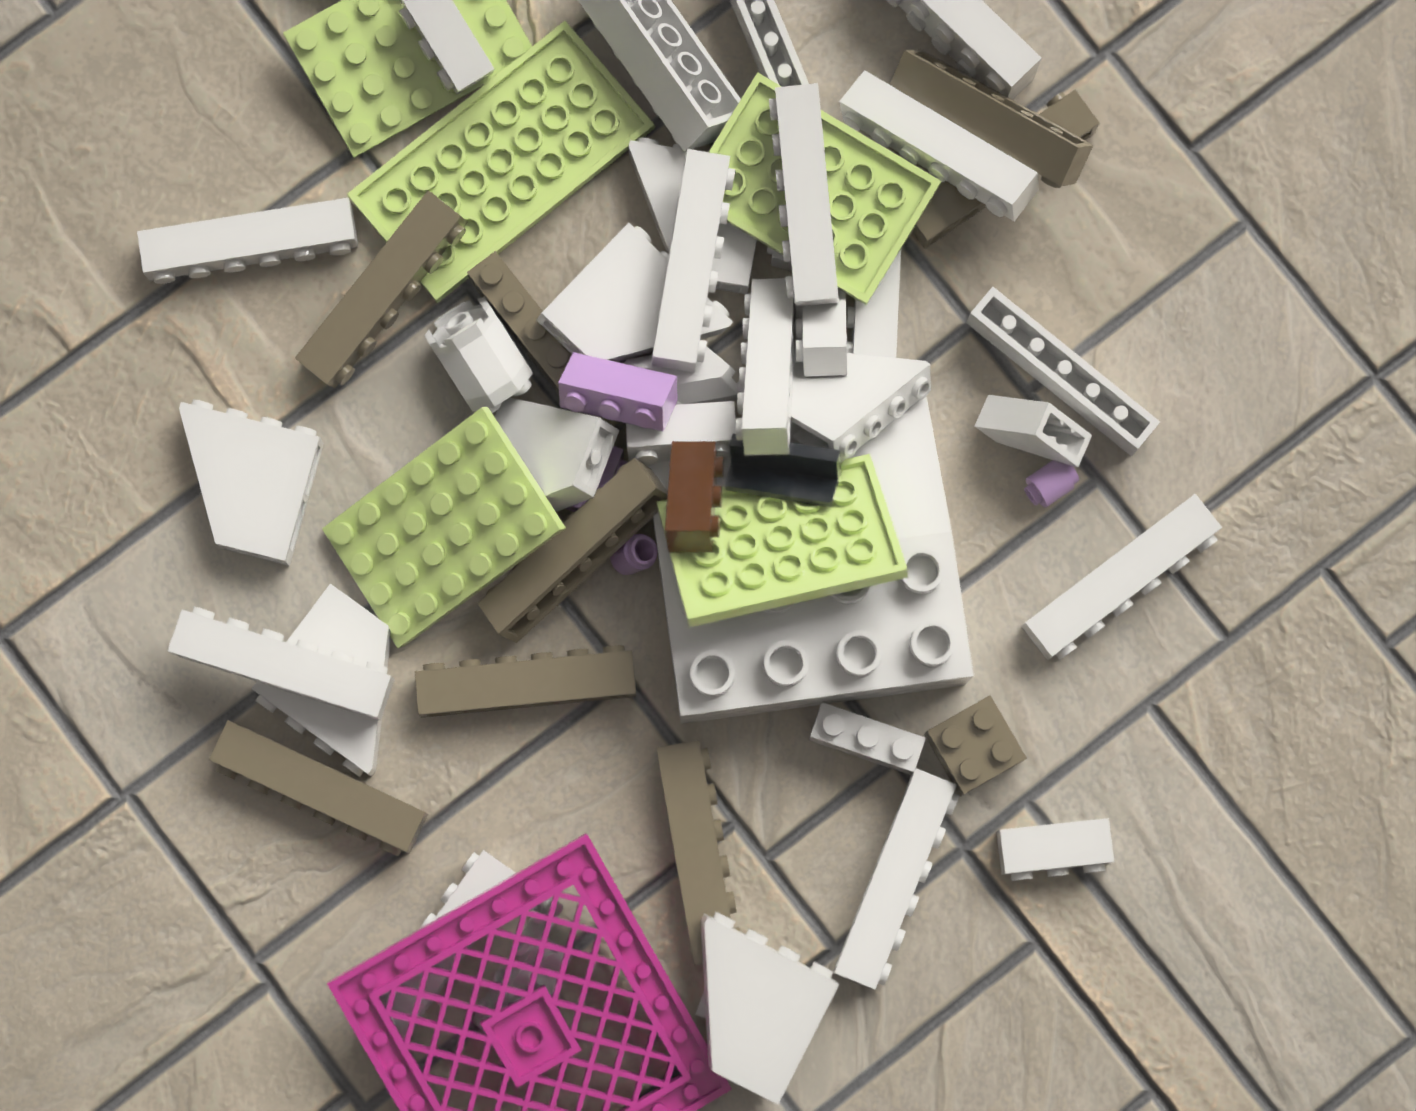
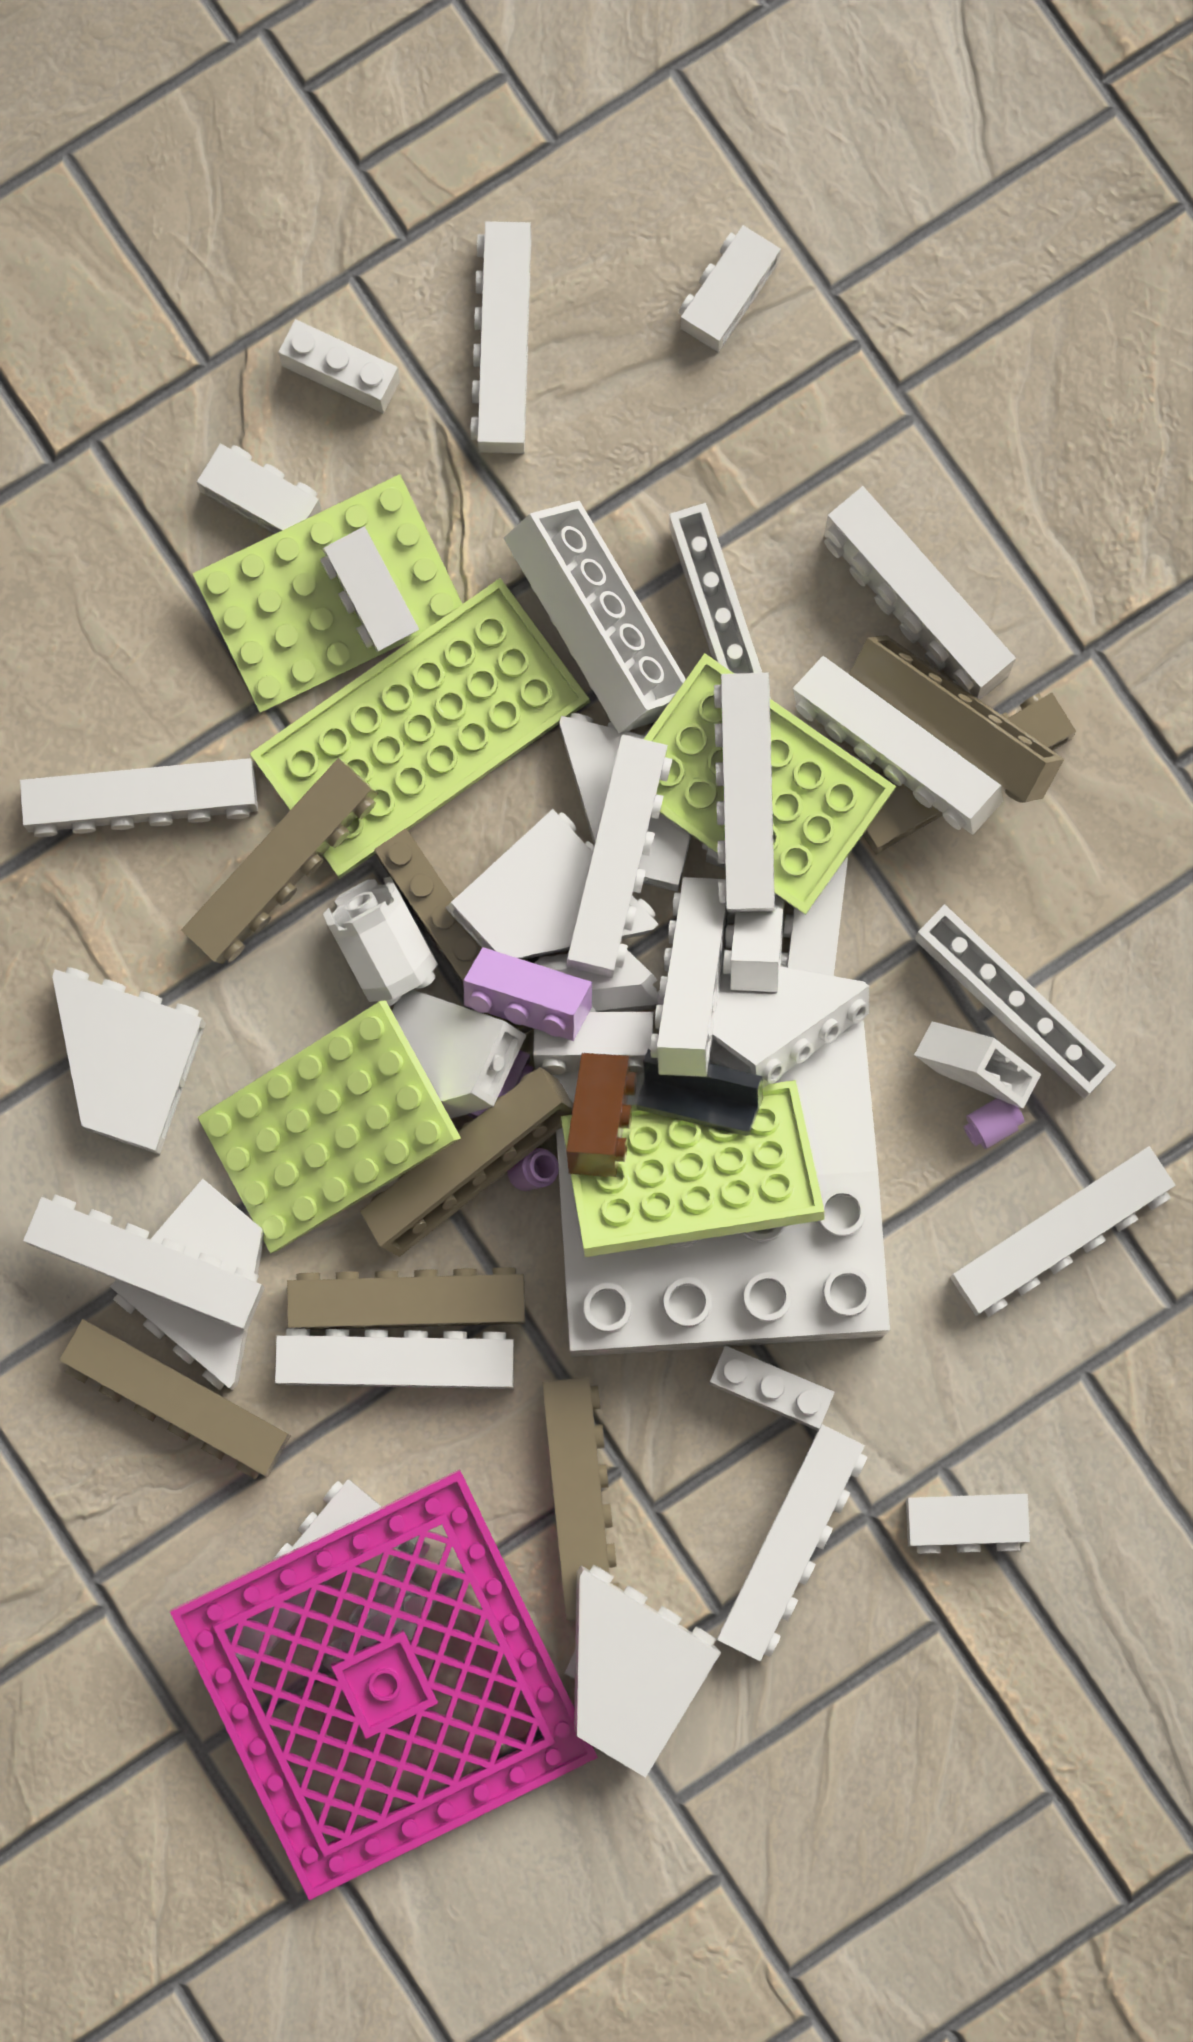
camera: 10 degrees right, 0 degrees up
dark tan brick [924,695,1027,797] -> none
none -> white brick [275,1328,515,1389]

